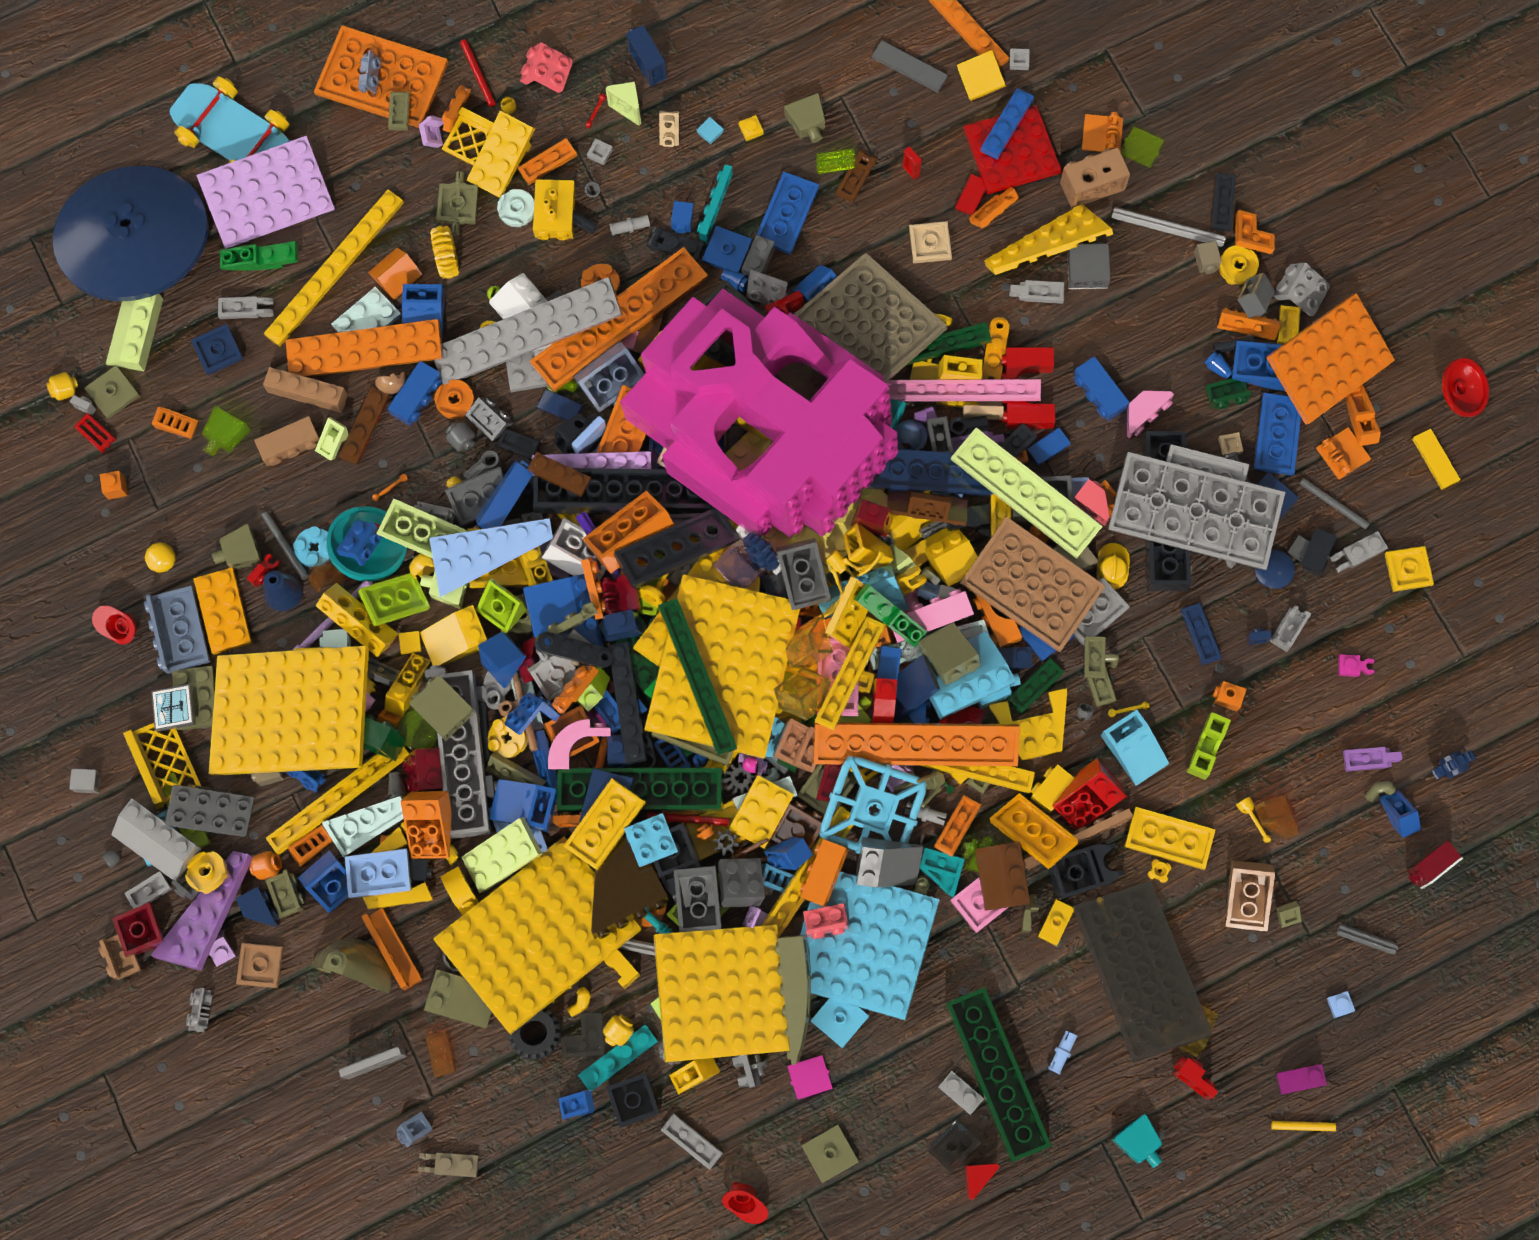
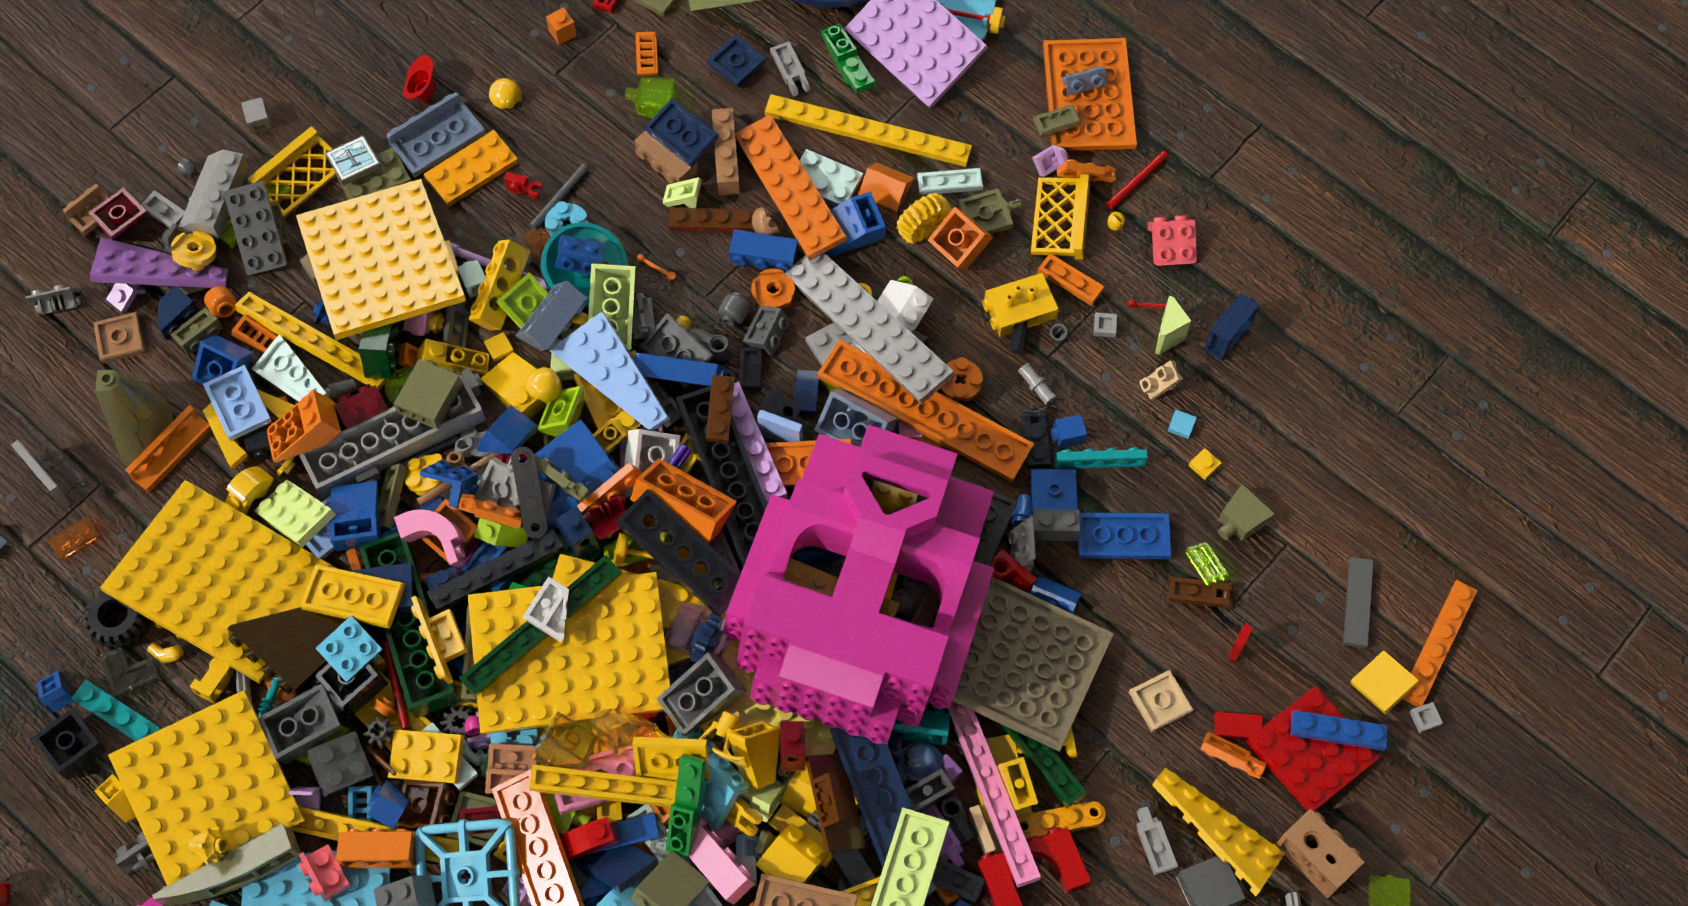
camera: 65 degrees right, 10 degrees down
olive torso [212,524,263,569] -> none
dark blue cone [263,571,303,612] -> none
olive slope [424,970,492,1029] -> none
yellow plate [467,111,535,198] -> none
light aqua tile [497,189,534,227] -> none
yellow head [603,1014,634,1046] -> none
light grey tile [661,1113,723,1170] -> none
orange hinge [1082,112,1123,152] -> none
none -> yellow rock [188,826,228,863]
none -> yellow bracket [411,595,467,684]
none -> sand blue slope [516,281,587,351]
none -> white wing [522,577,569,642]
none -> yellow hair [526,367,562,403]
none -> dark blue tile [644,98,719,168]
none -> light aqua tile [917,168,983,195]
none -> orange brick [928,207,993,270]

